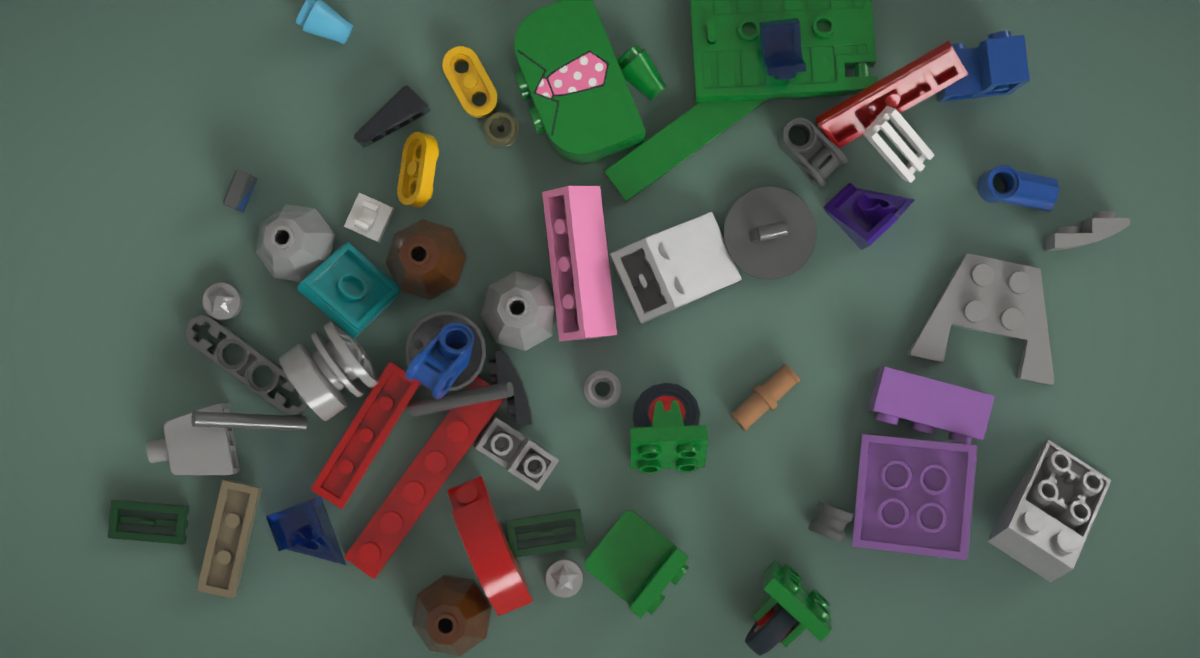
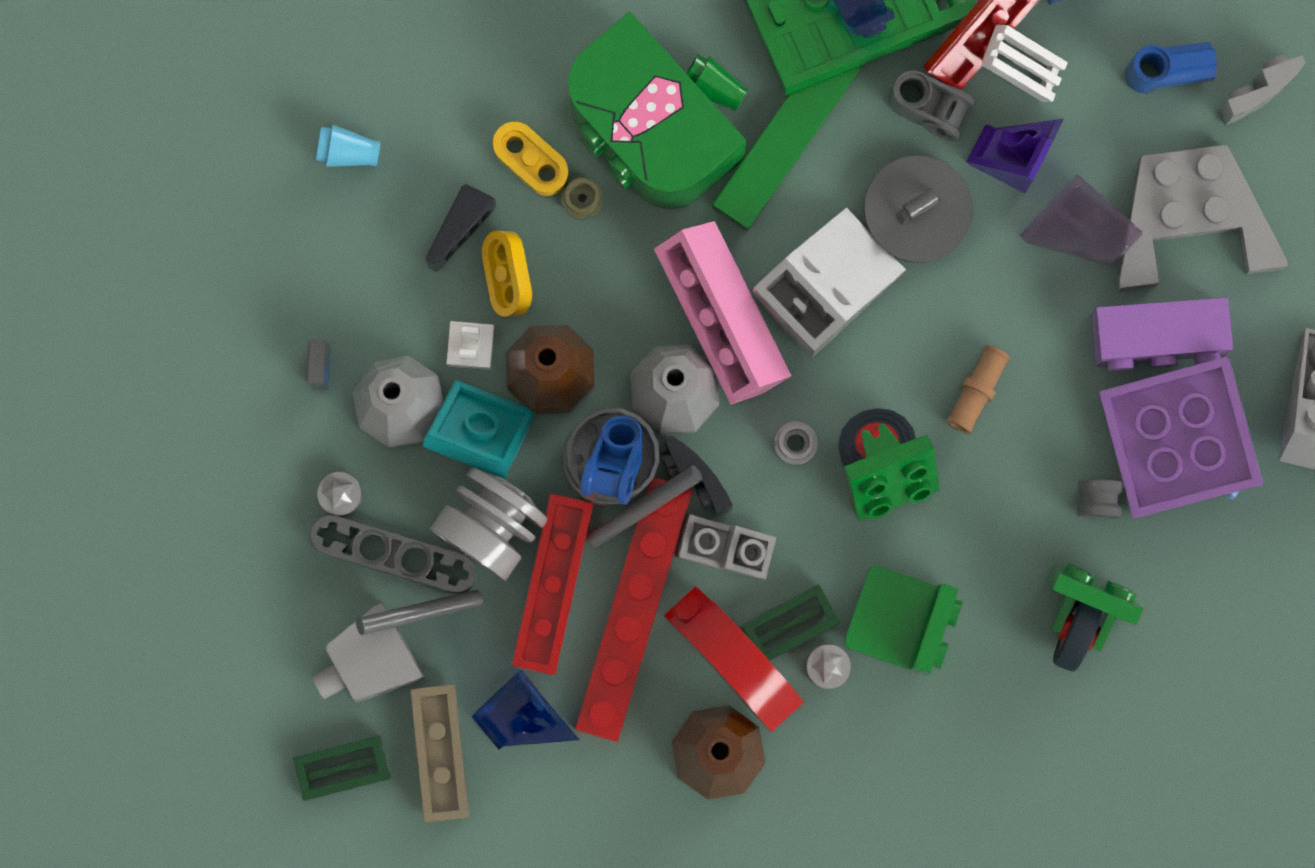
camera: 20 degrees left, 5 degrees down
none -> clear purple wing [1020,174,1142,266]

